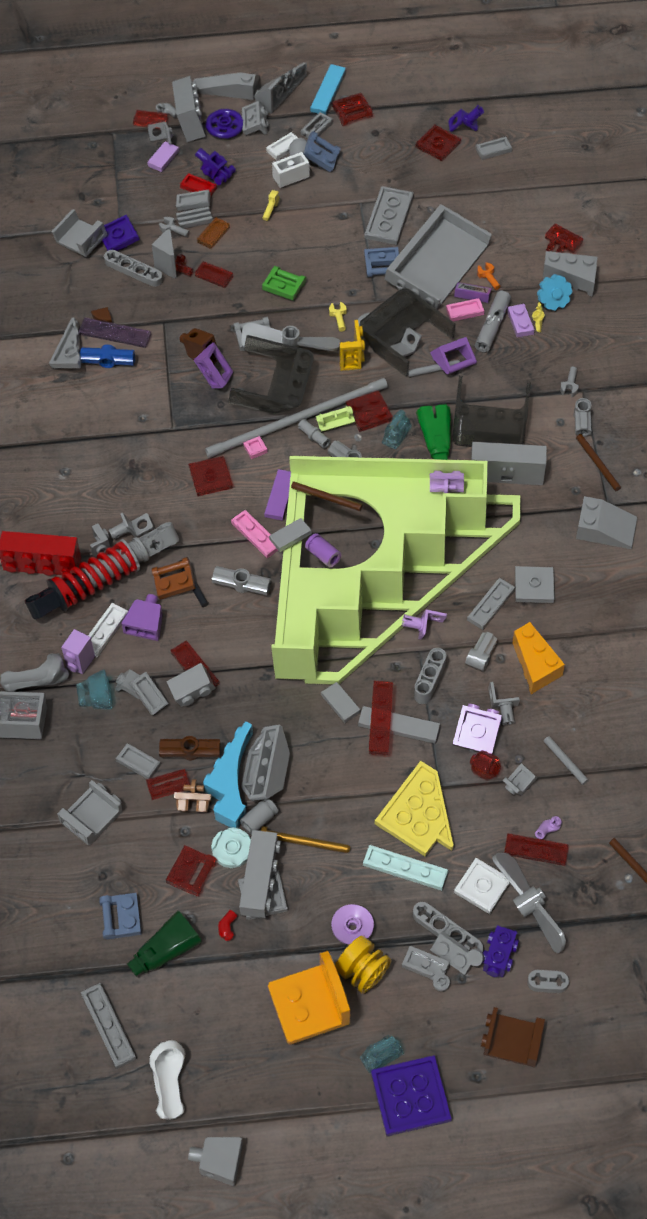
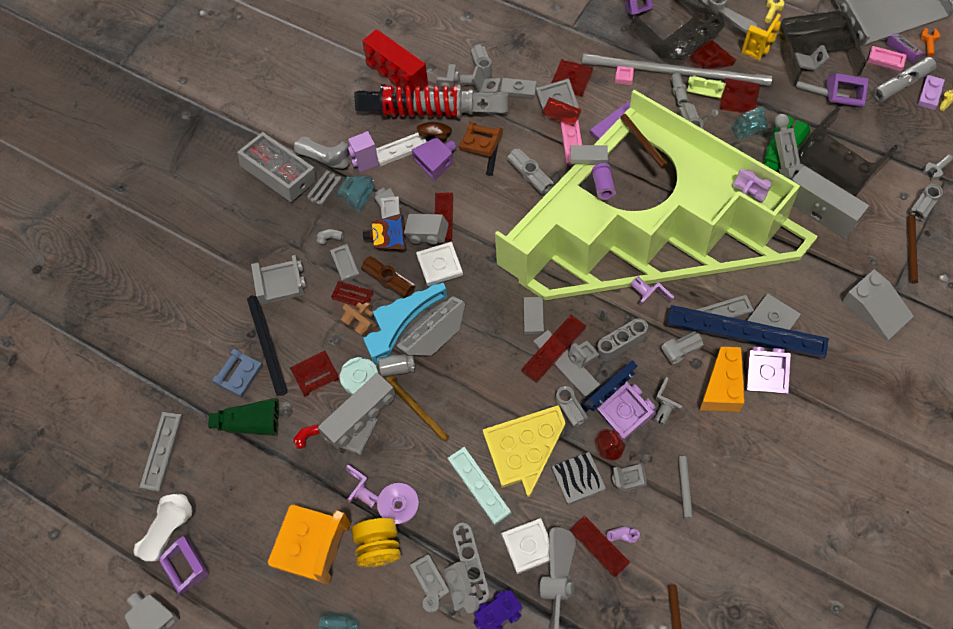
camera: 40 degrees right, 5 degrees up
none -> medium lavender tile [159,536,209,594]
none -> black axle [247,295,287,396]
none -> light grey tile [307,170,342,207]
none -> light grey arm [317,229,344,244]
none -> lavender bracket [346,465,379,508]
none -> torso [363,214,407,250]
none -> white plate [416,242,463,286]
none -> reddish brown dish [417,122,452,139]
none -> light grey piece [471,44,492,79]
none -> light grey plate [500,78,537,99]
none -> light grey tile [536,79,579,120]
none -> clear red tile [542,97,581,126]
none -> light grey tile [551,452,606,506]
none -> light grey piece [555,386,588,428]
none -> light grey bracket [568,341,599,369]
none -> dark blue plate [581,360,638,413]
none -> dark blue plate [667,305,829,359]
none -> clear red wing [690,40,736,69]
none -> plate [746,347,791,393]
none -> light grey plate [774,114,803,180]

